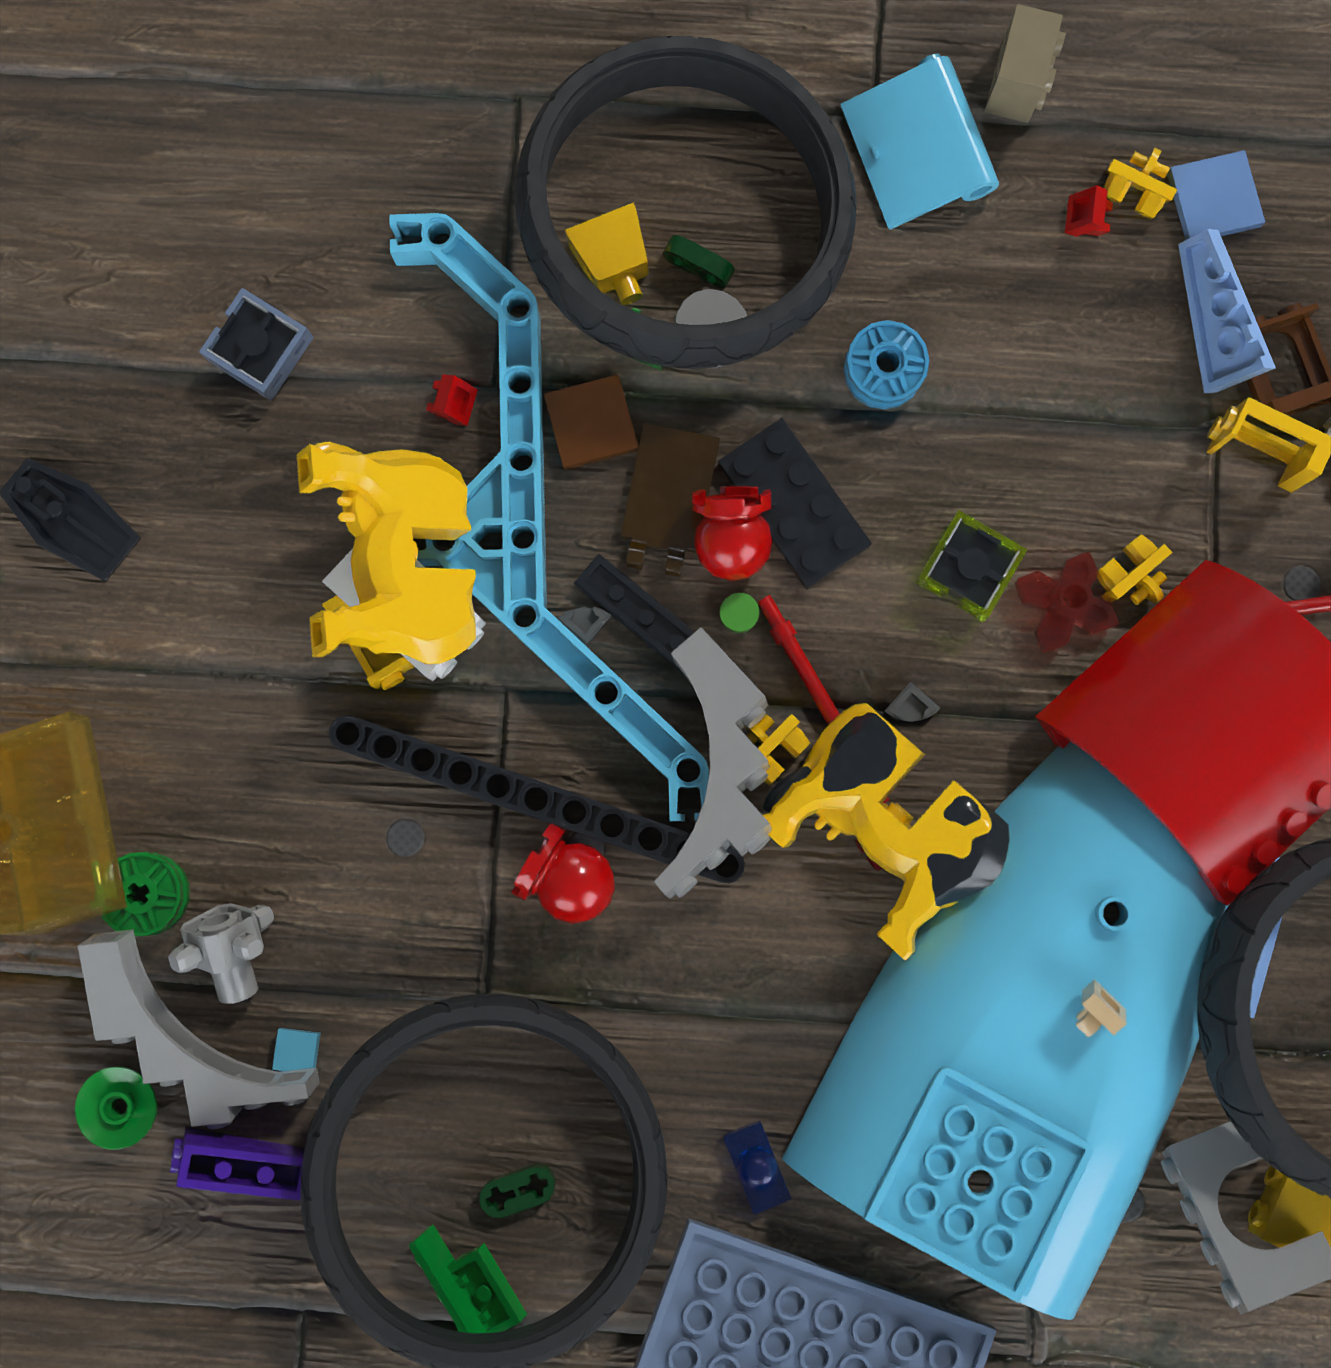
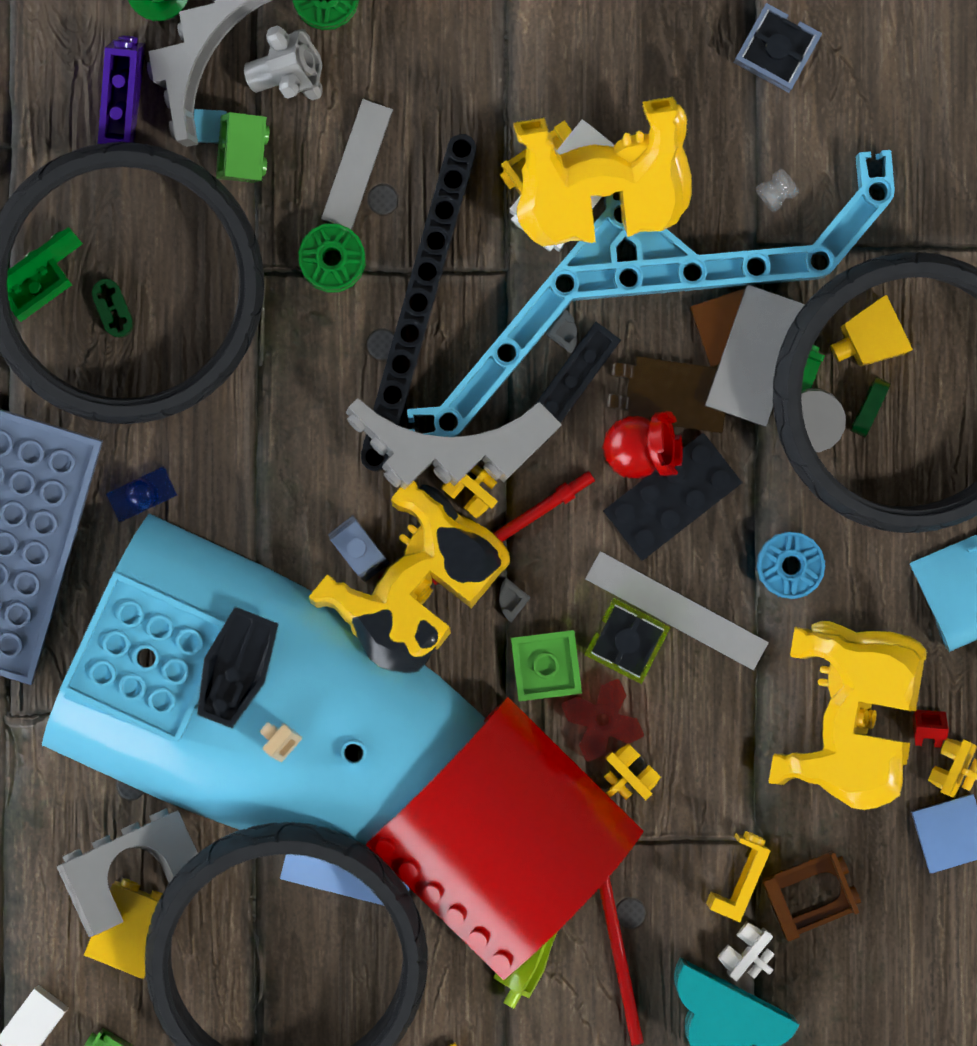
camera: 80 degrees right, 5 degrees up
red tile [426,374,478,426] -> none
red tile [511,823,615,924] -> none
bright green tile [720,593,759,634] -> none
light blue wing [1178,229,1276,393] -> none
none -> black piece [197,607,279,729]
none -> bright green hinge [216,112,270,183]
none -> green wheel [298,223,366,293]
none -> light grey tile [321,99,393,230]
none -> sand blue torso [328,515,390,582]
none -> bright green plate [511,630,582,701]
none -> light grey tile [585,551,769,670]
none -> light grey tile [705,285,805,427]
none -> clear wheel [755,168,800,213]
none -> yellow animal [769,621,927,810]

